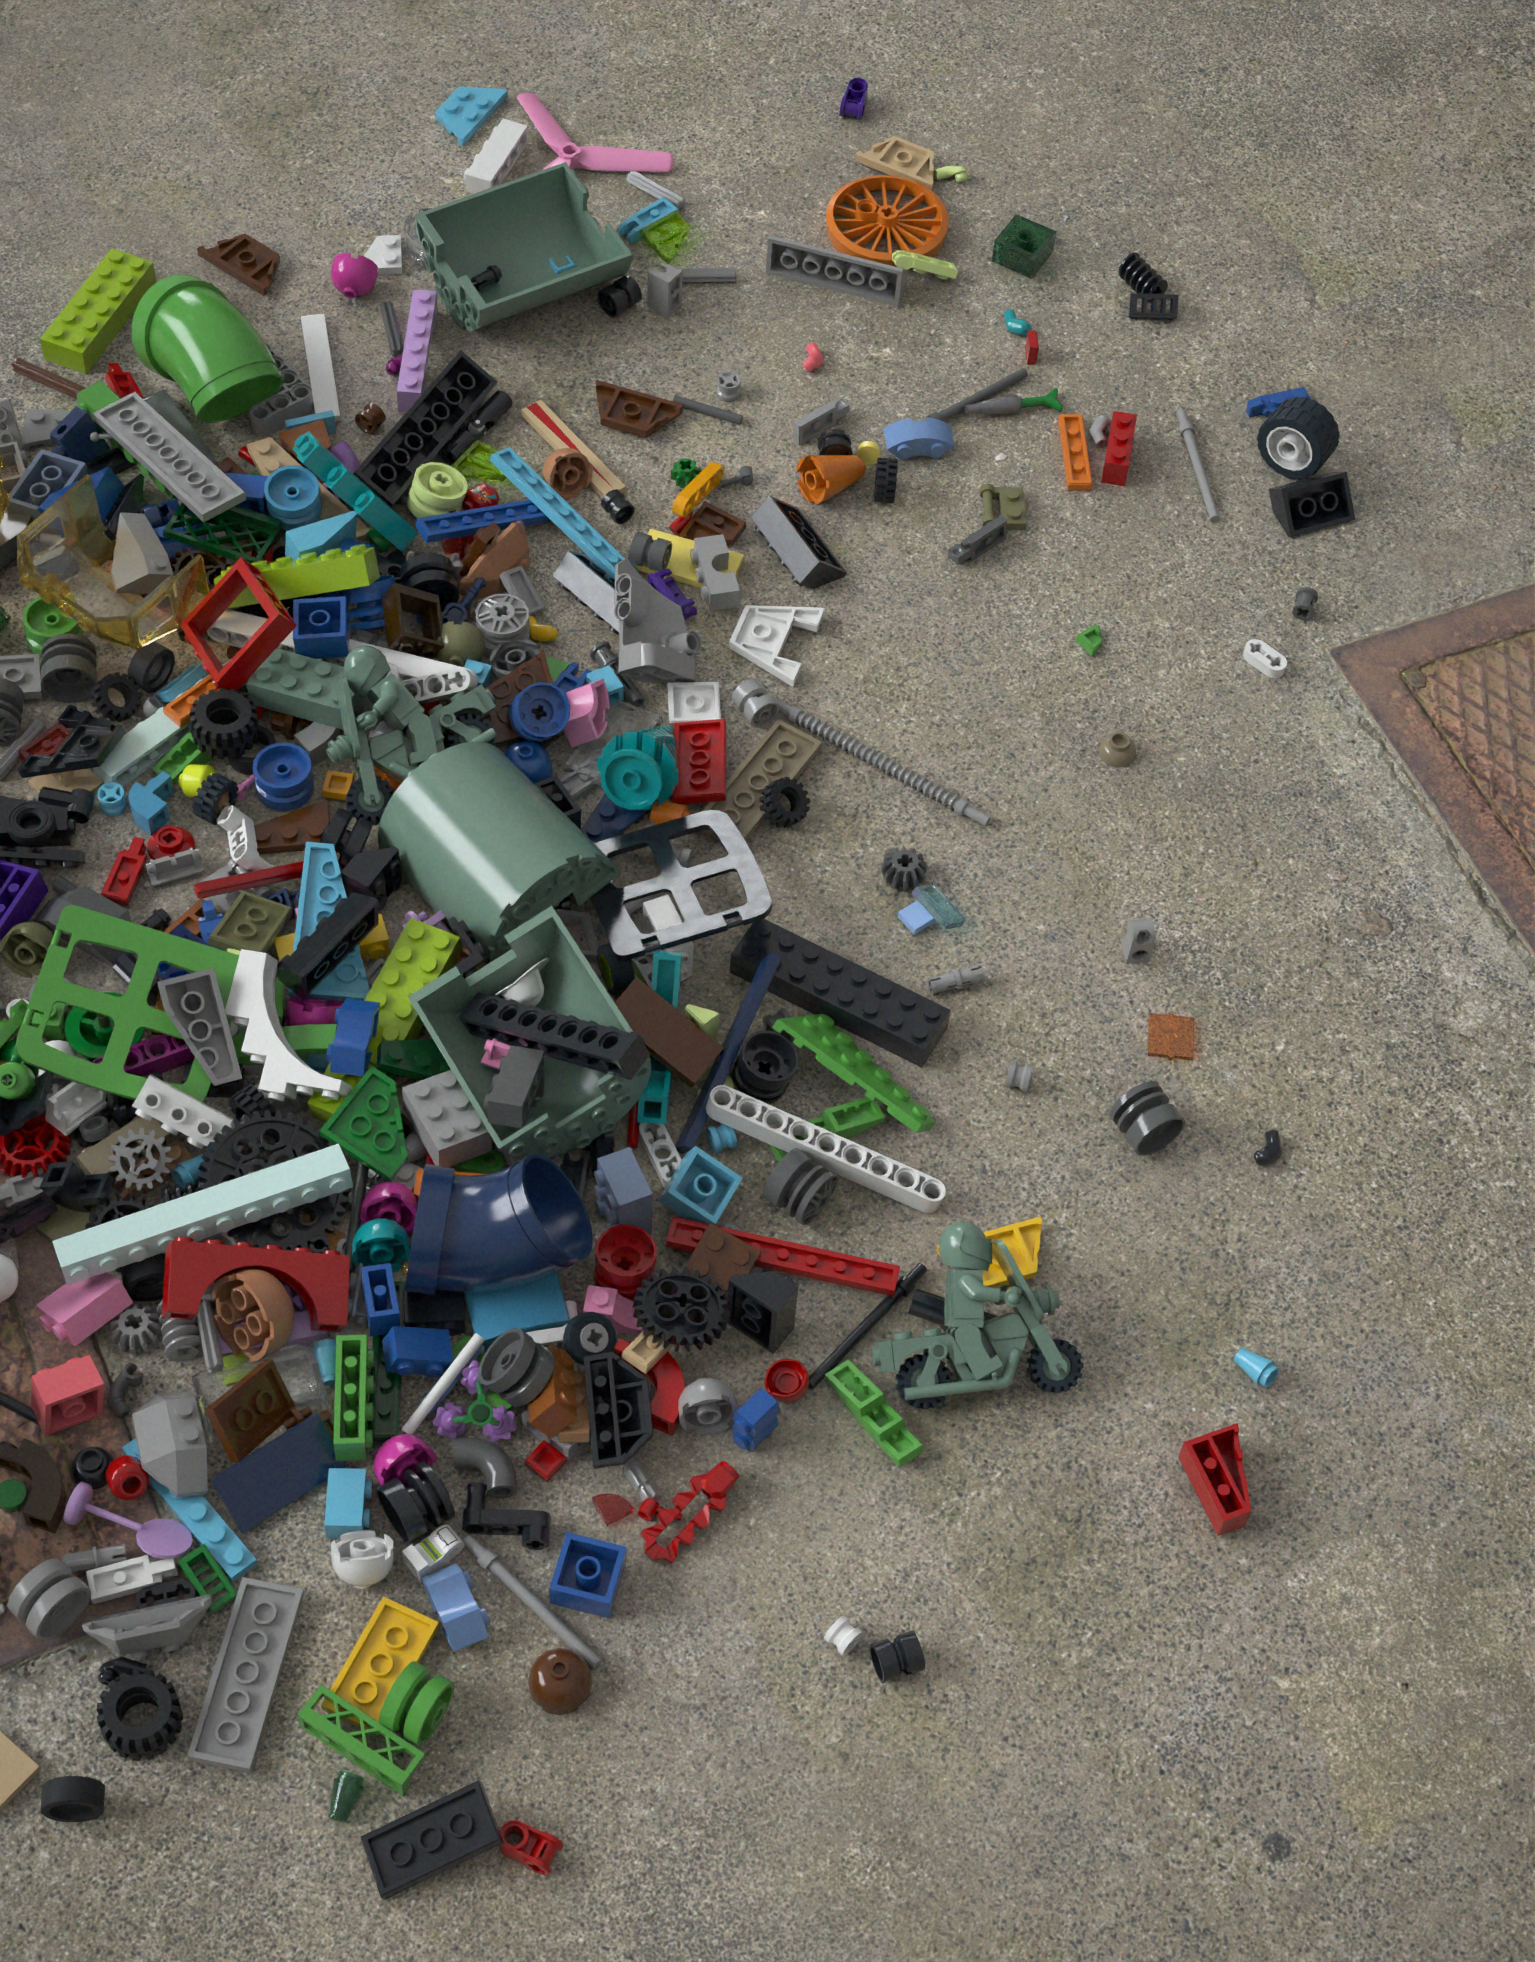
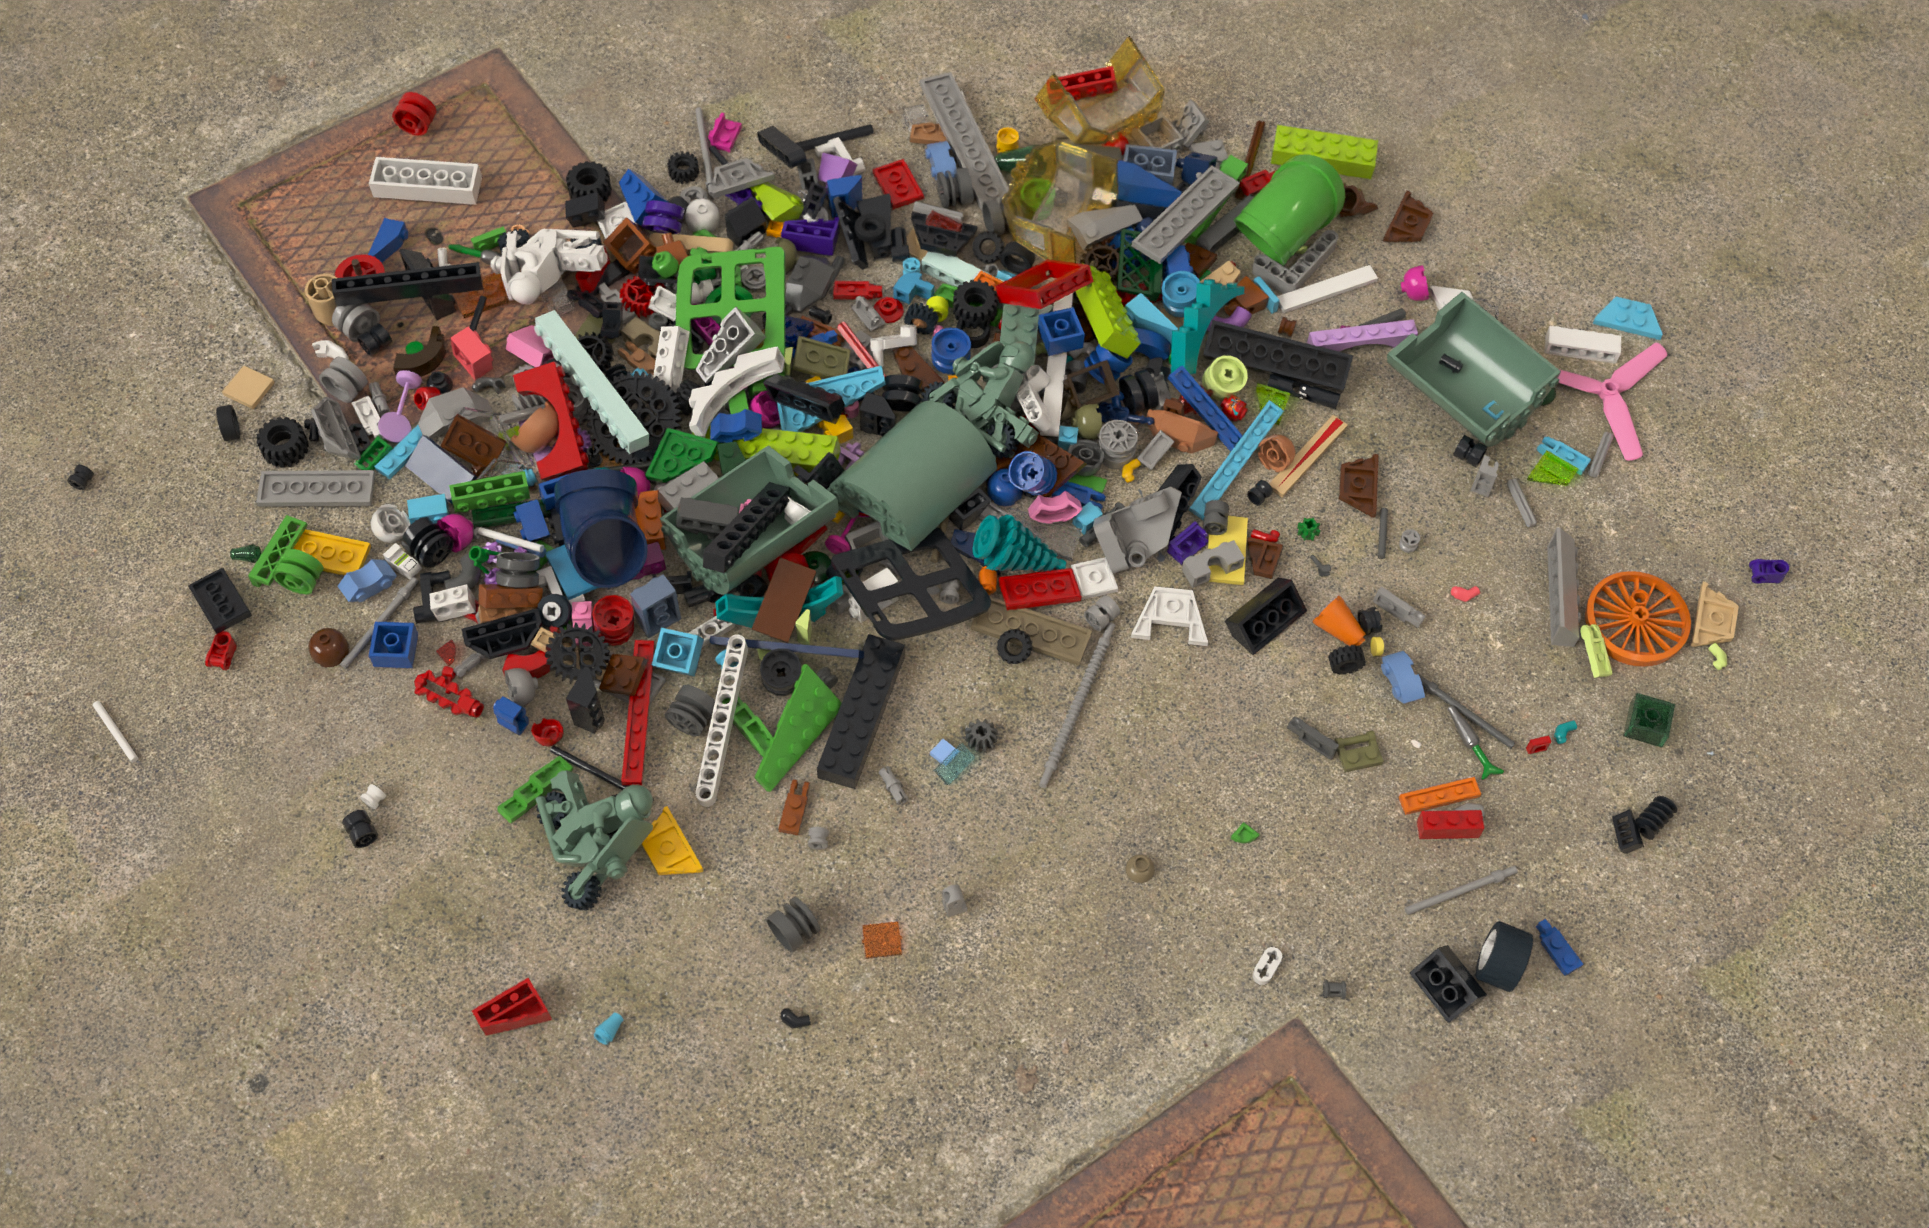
camera: 80 degrees right, 5 degrees up
light grey gear [108,1128,172,1192] -> none
light orange beam [672,461,725,518] -> none
none -> white brick [430,584,476,622]
none -> dark orange hinge [778,779,810,836]

